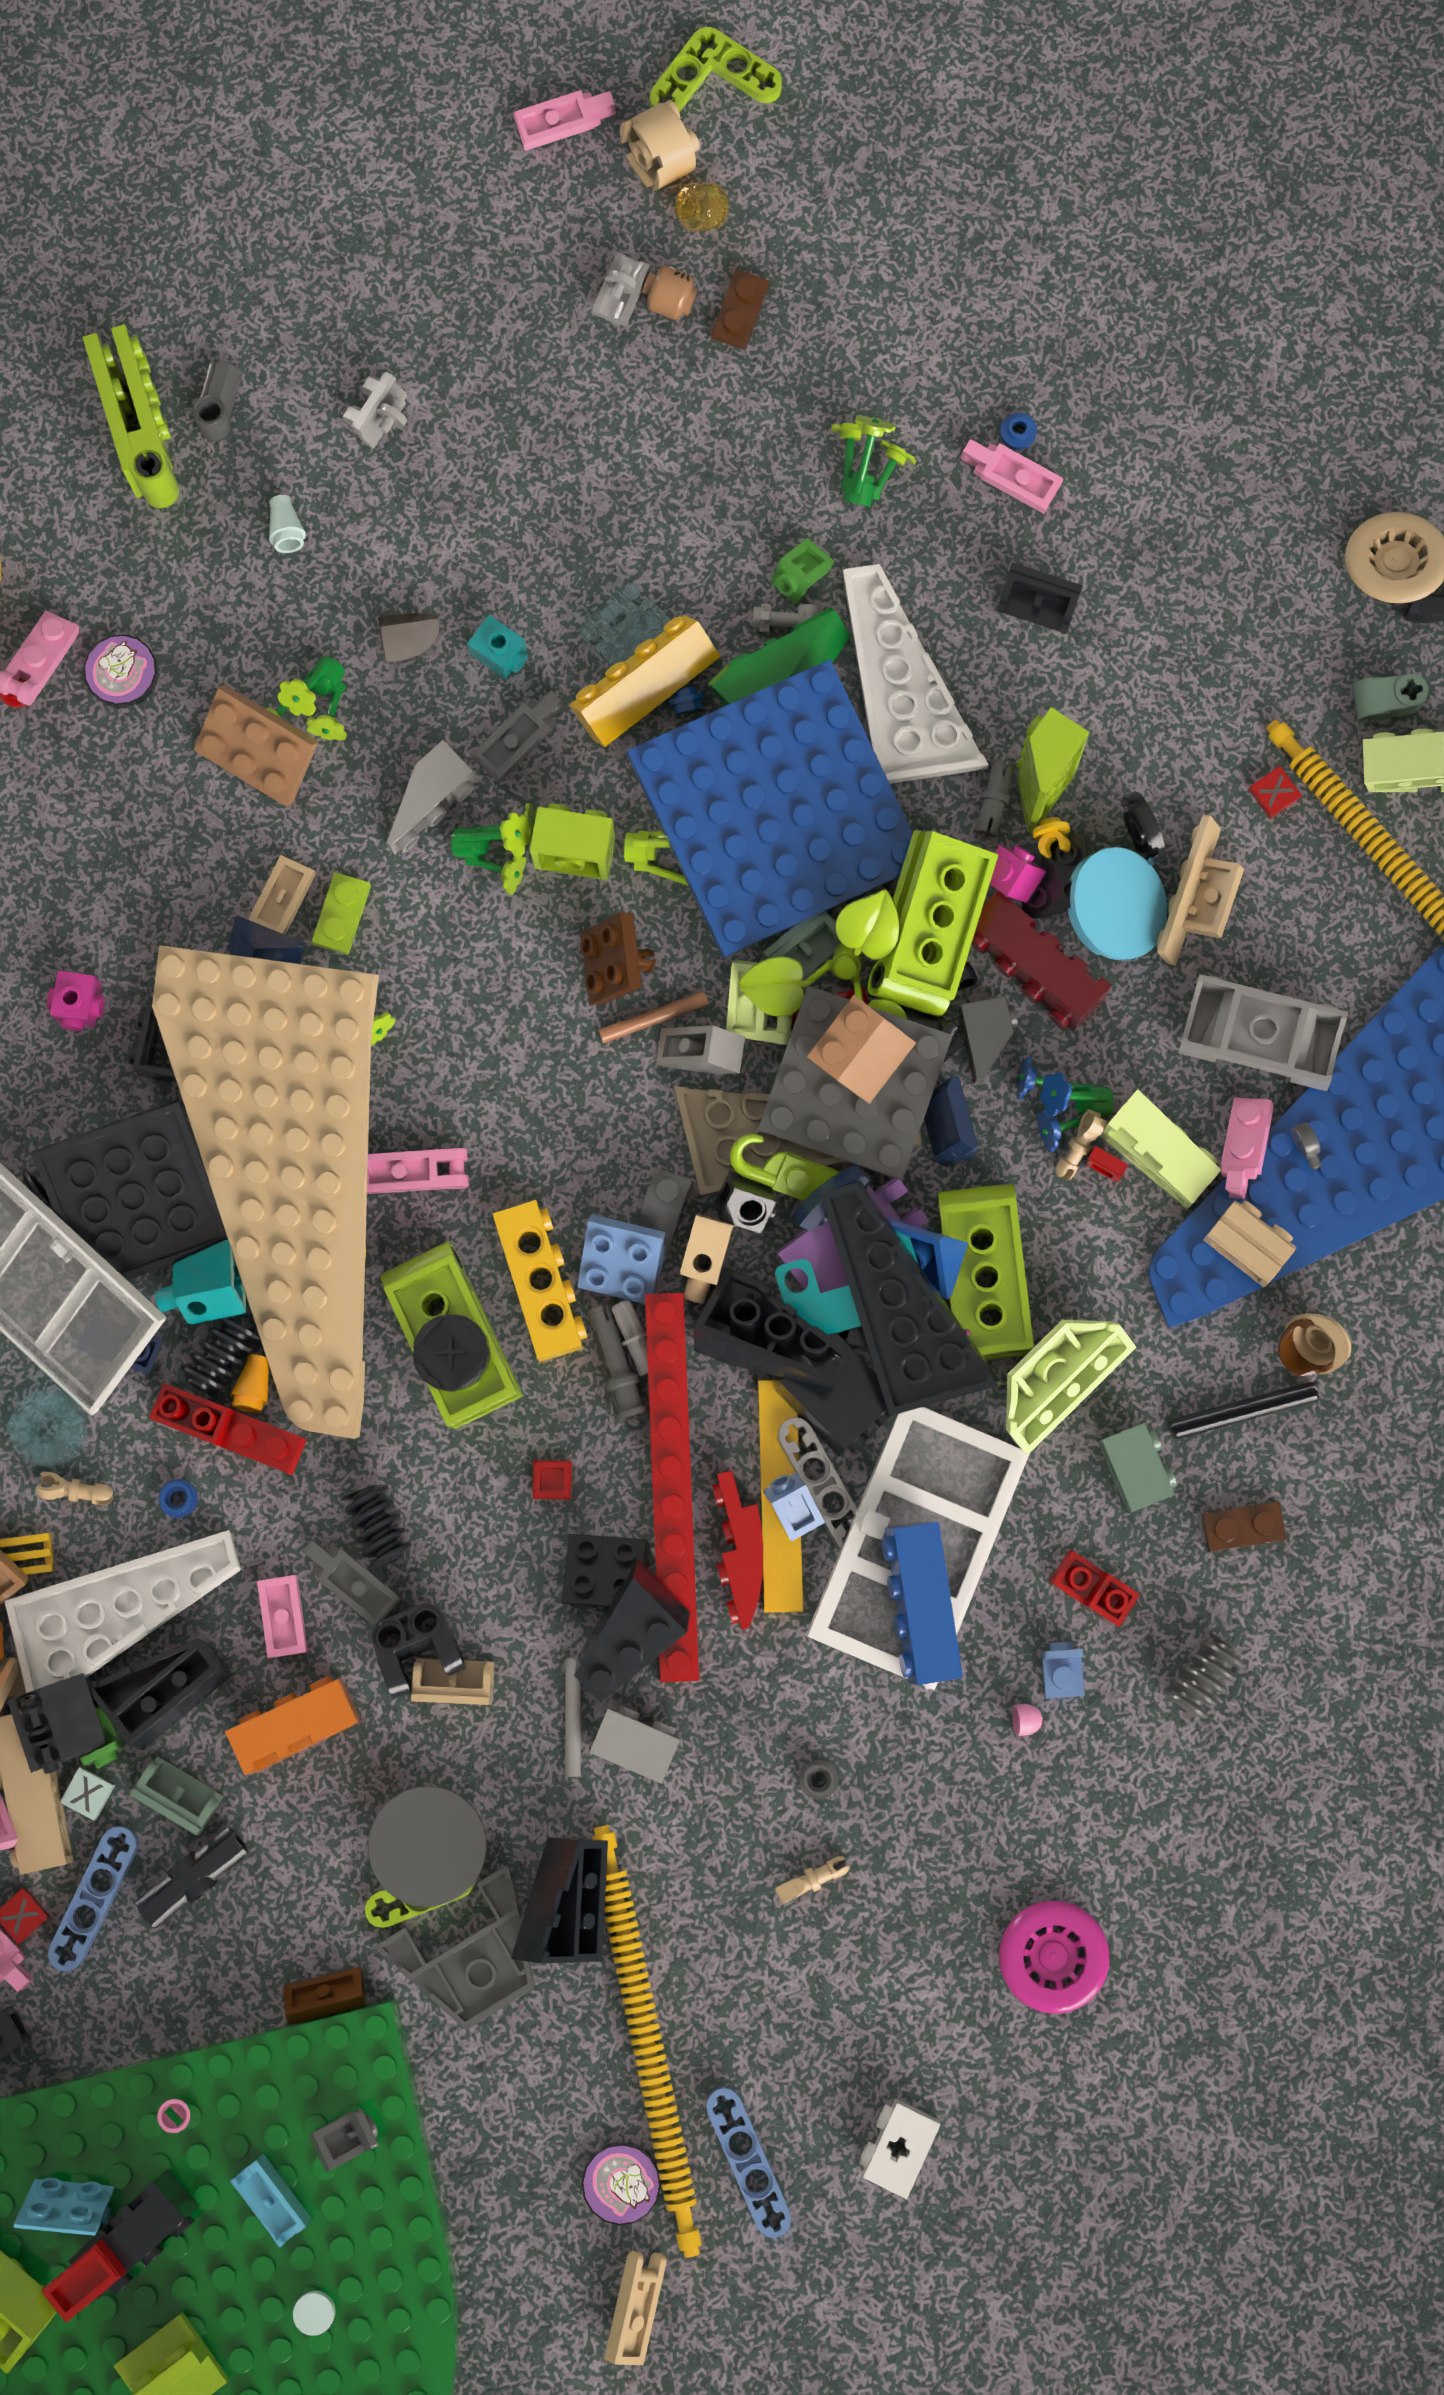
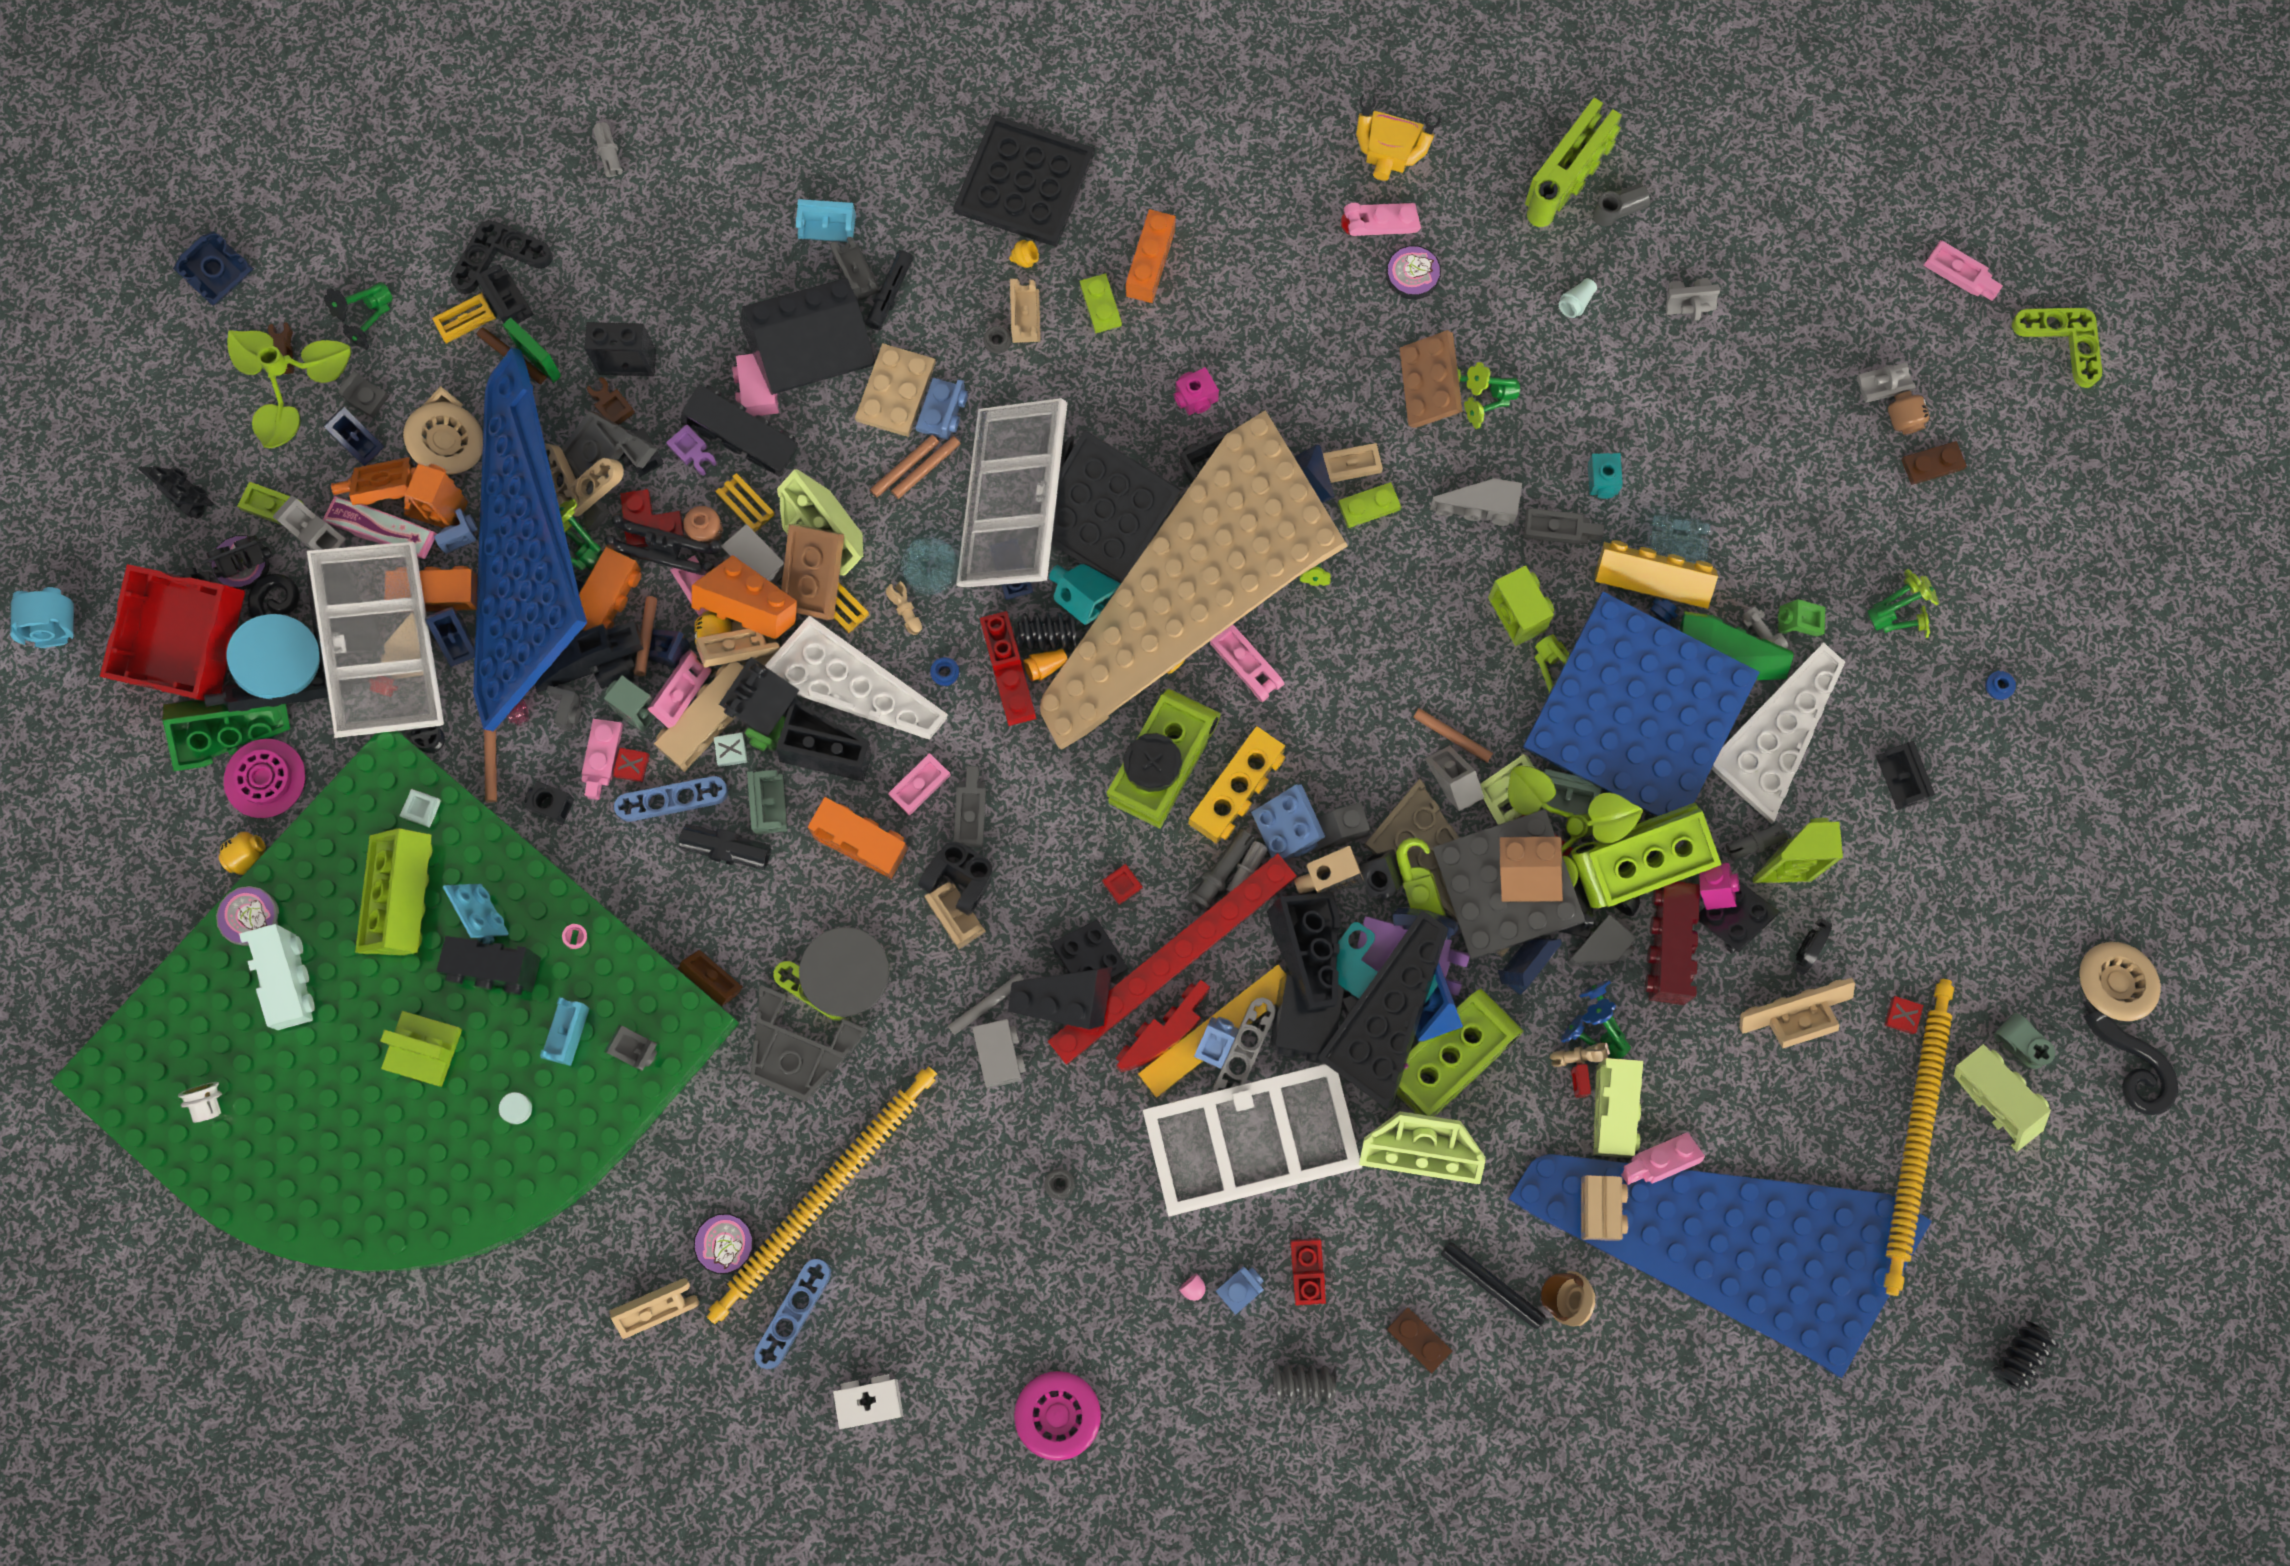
camera: 50 degrees right, 5 degrees down
red tile [41,2239,127,2323] -> none
black piece [340,1485,412,1571] -> none
brick [378,613,439,663] -> none
plant [451,803,536,895] -> none
black wedge [511,1837,608,1964] -> none
reddish brown plate [580,913,656,1005] -> none
tan brick [620,100,700,191] -> none
clear yellow head [675,182,729,232] -> none
tan piece [775,1856,850,1905] -> none
blue brick [881,1520,963,1685] -> none
bright pink hinge [961,439,1063,514] -> none
yellow plate [1032,817,1071,858] -> none
medium azure tile [1068,847,1168,961] -> none
sand green brick [1098,1423,1177,1514] -> none
light grey piece [1178,974,1349,1091] -> none
dark grey piece [1291,1122,1322,1170] -> none

